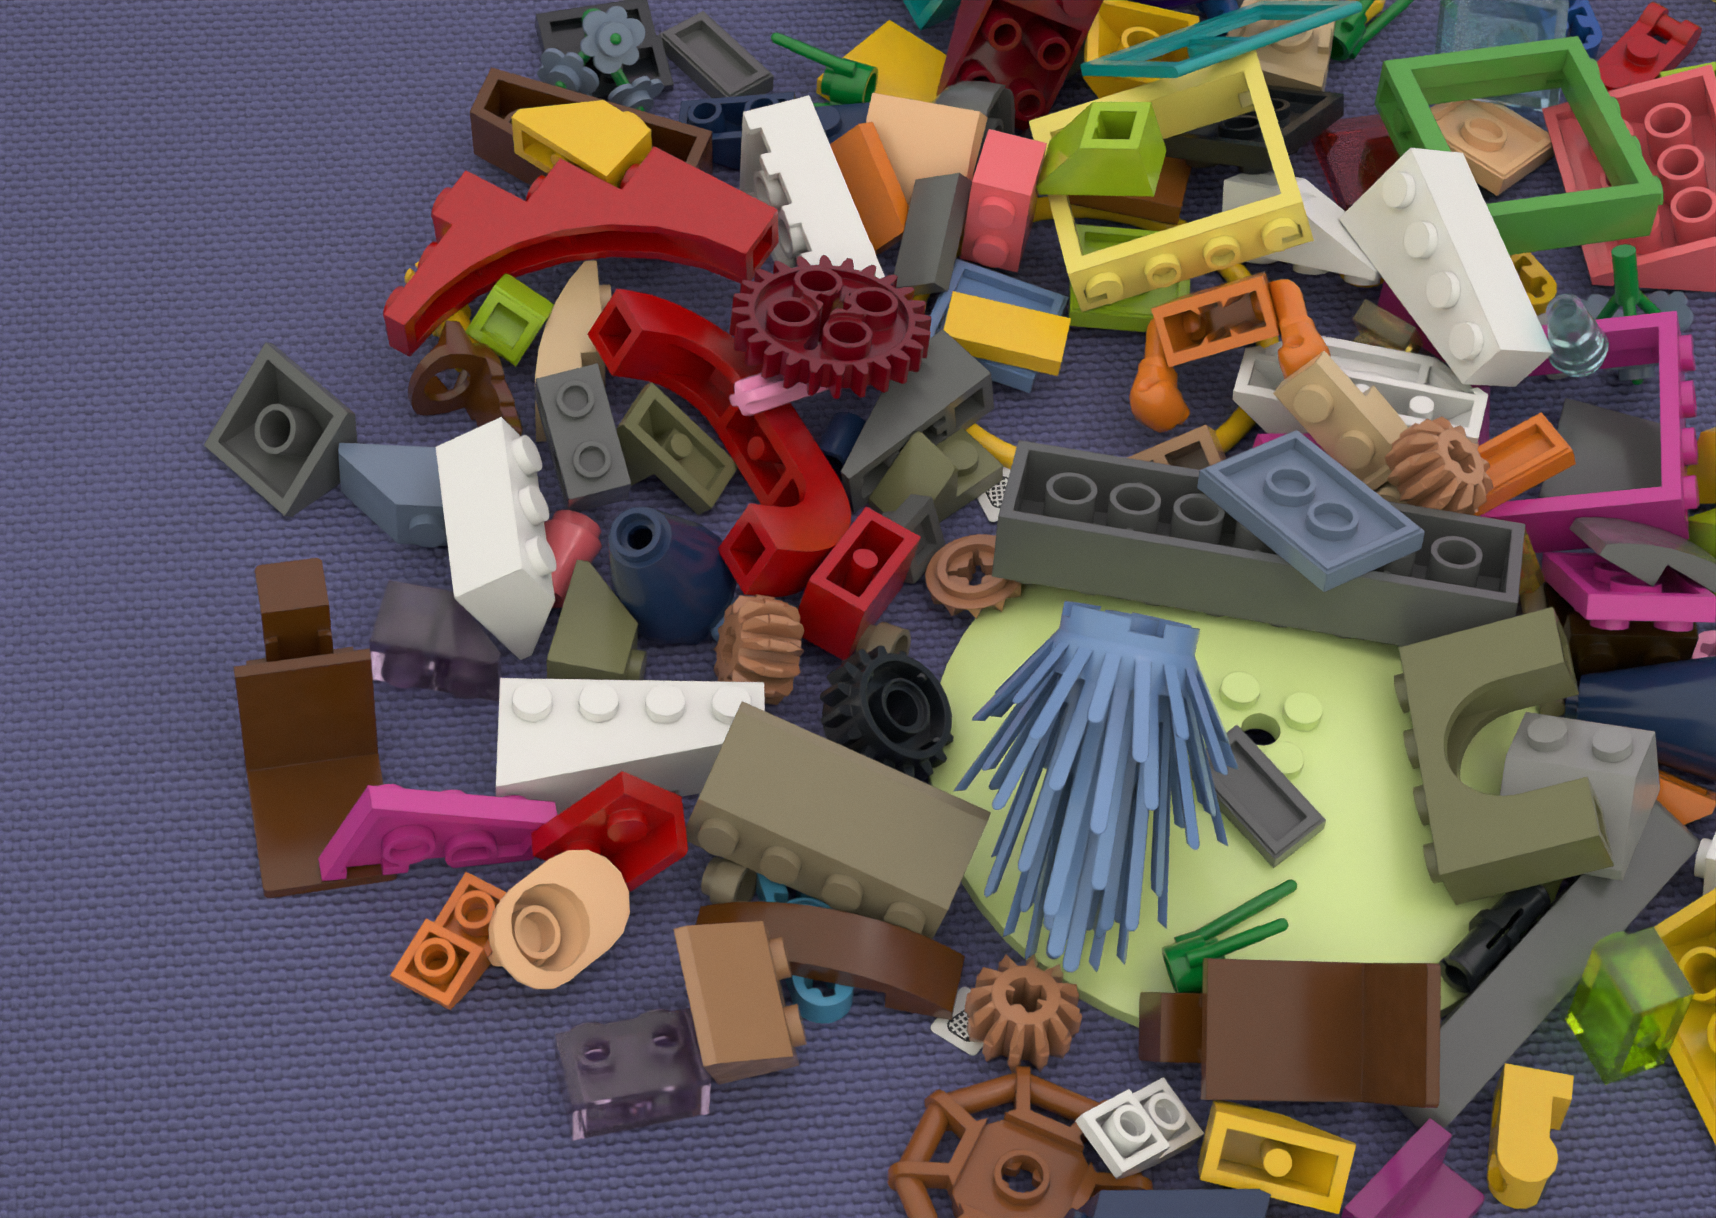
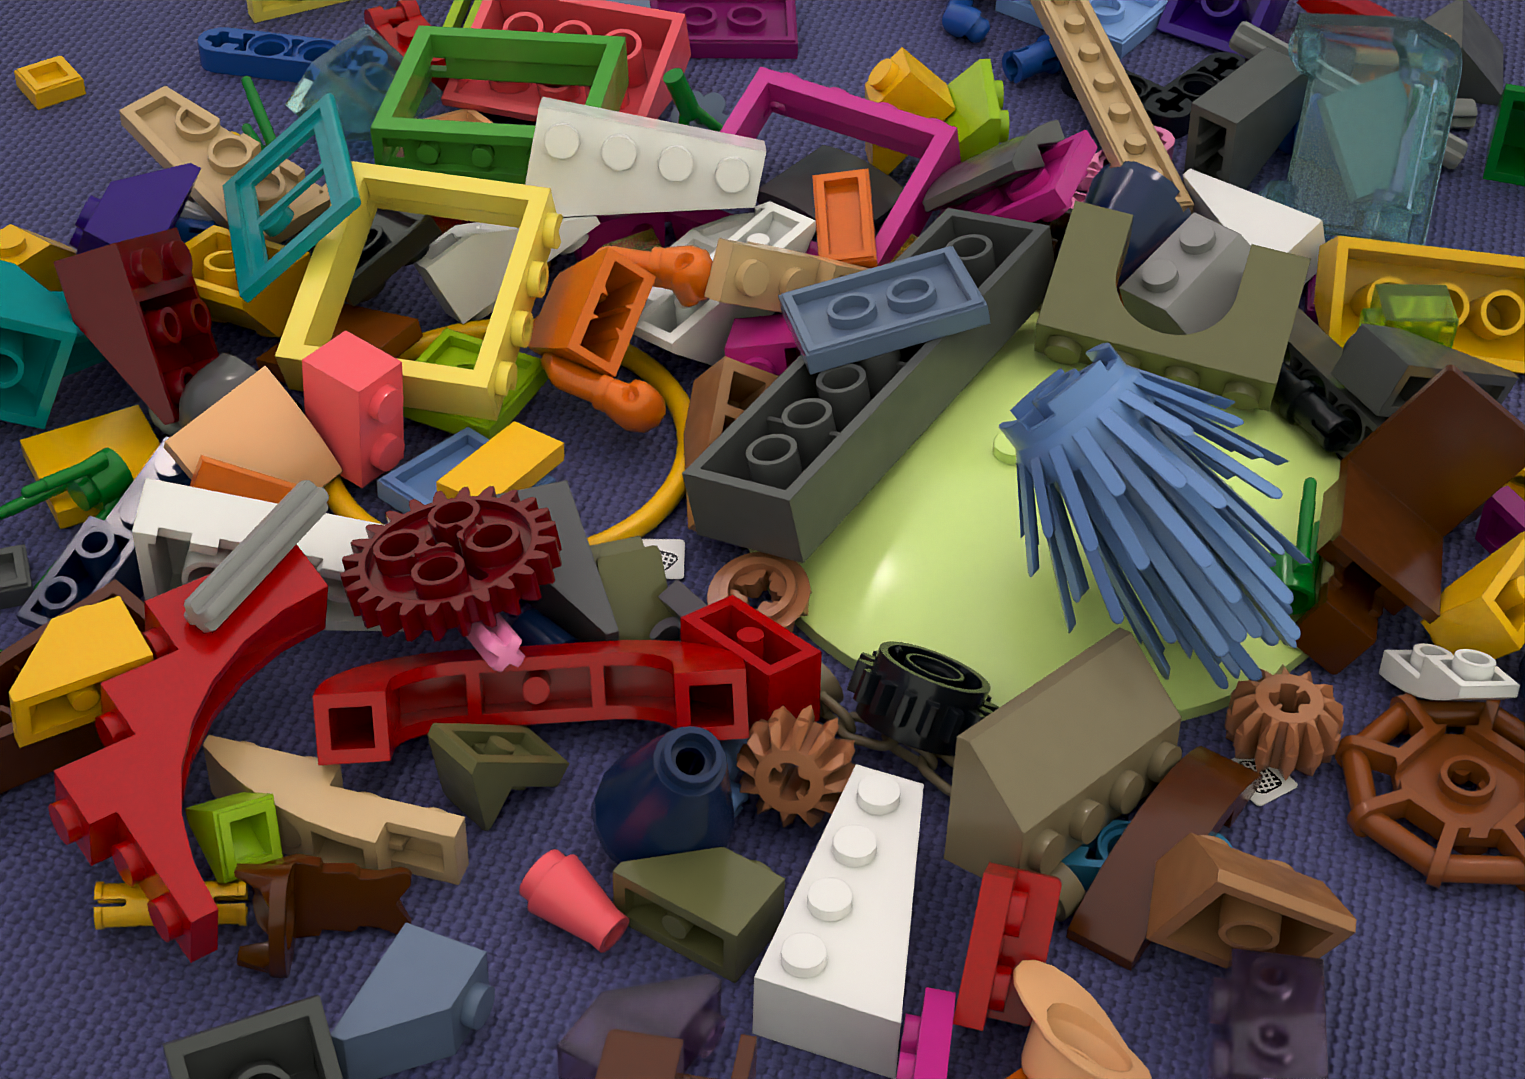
camera: 65 degrees left, 10 degrees down
white slope [436,417,556,660] -> none
dark grey brick [534,363,631,512] -> none
dark grey tile [894,173,972,296] -> none
lime slope [1036,102,1166,197] -> none
nougat gear [1385,416,1493,515] -> none
clear light blue cone [1546,294,1609,377] -> none
none -> light grey axle [184,480,329,633]
none -> dark grey slope [1330,323,1519,417]

